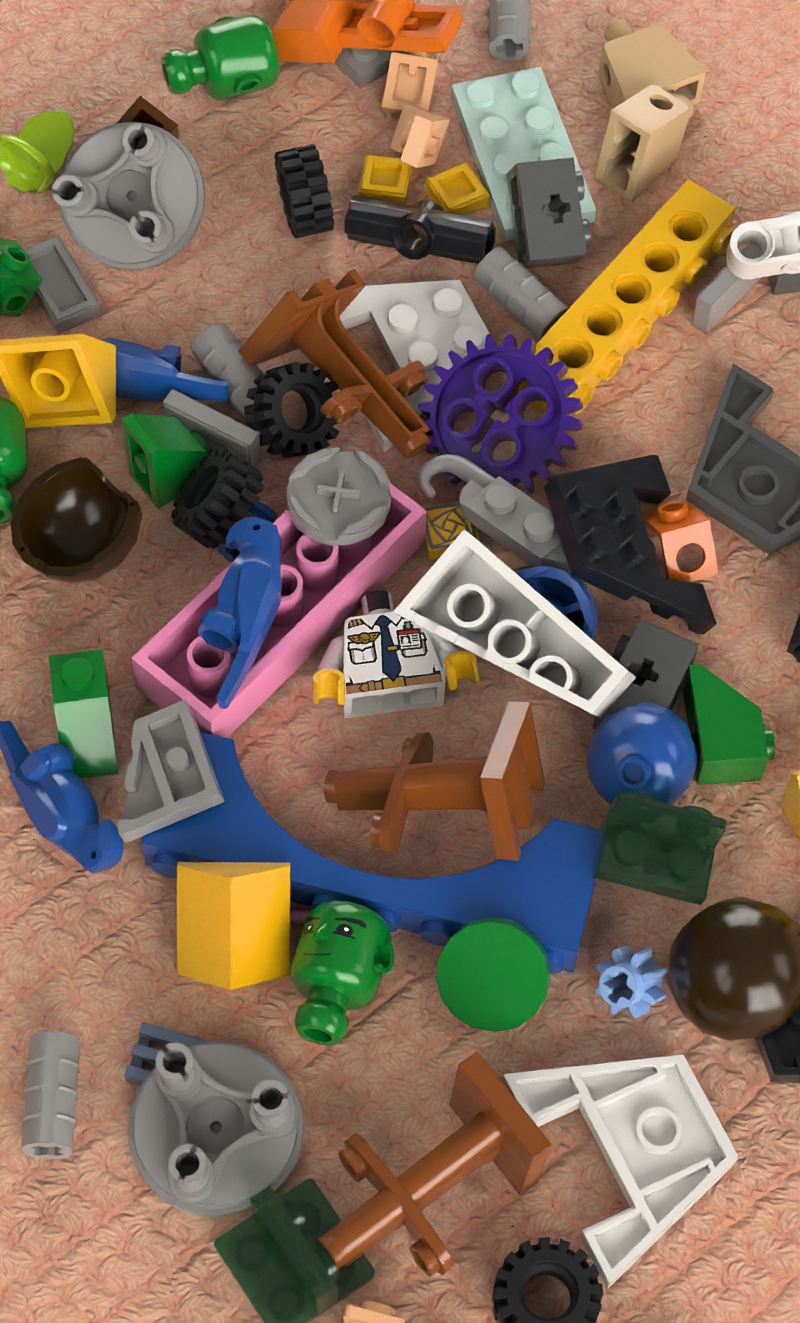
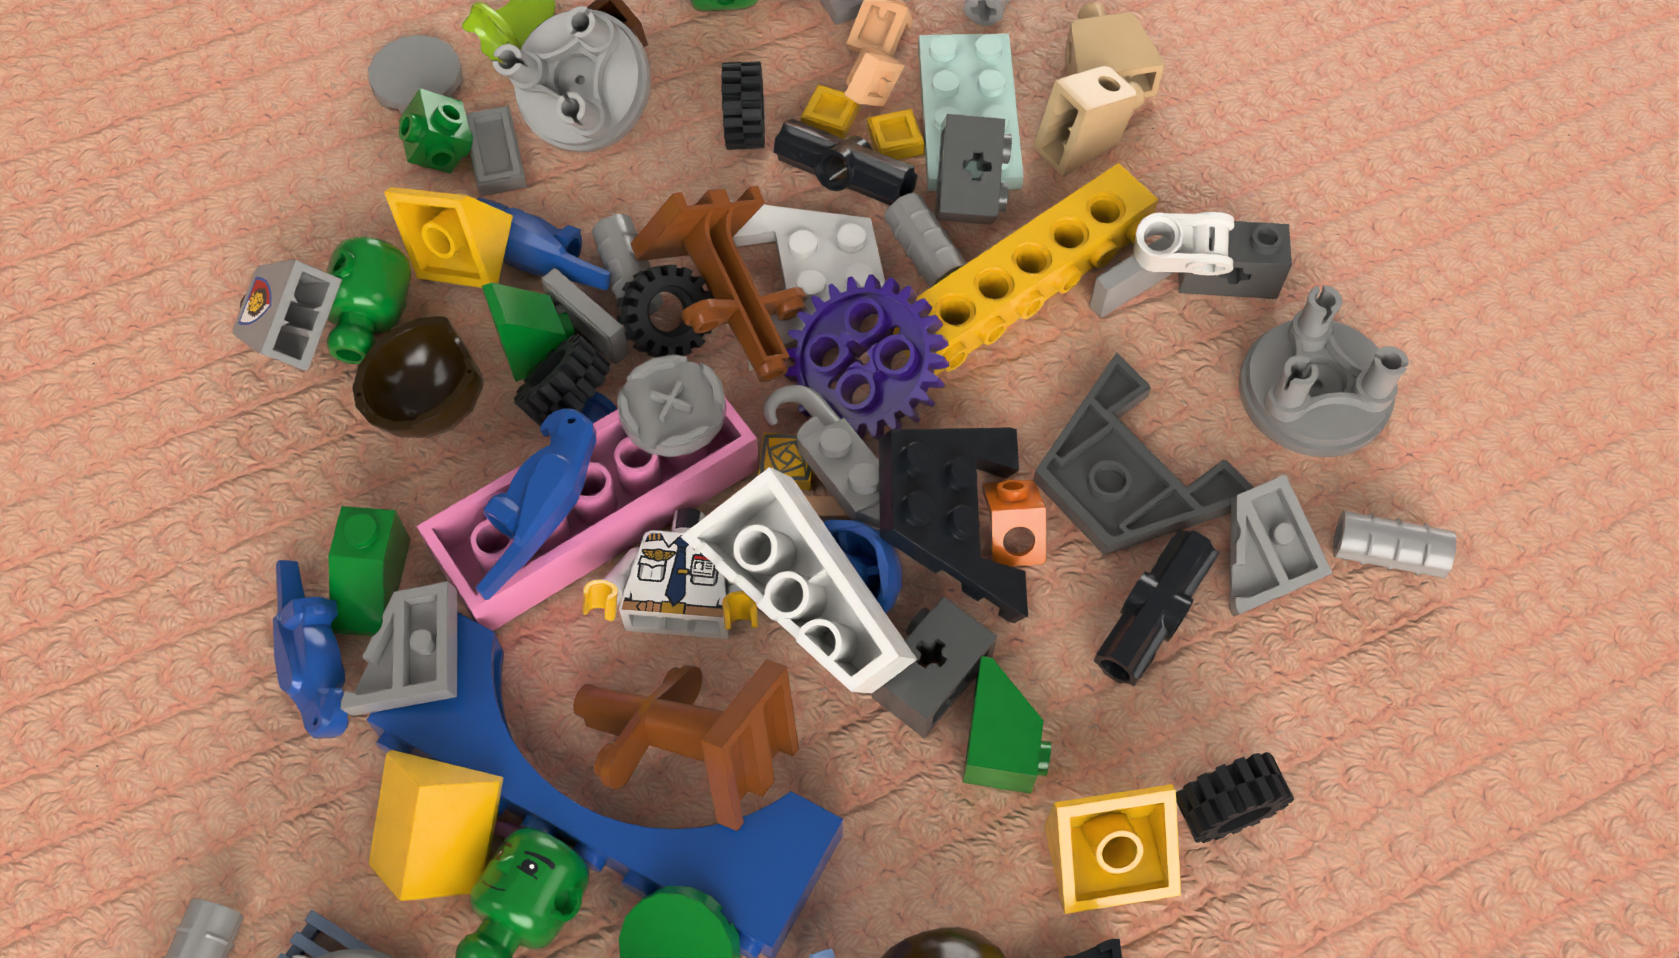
camera: 15 degrees right, 0 degrees up
blue cylinder [587,702,698,814] -> none
clear green bracket [593,791,727,906] -> none

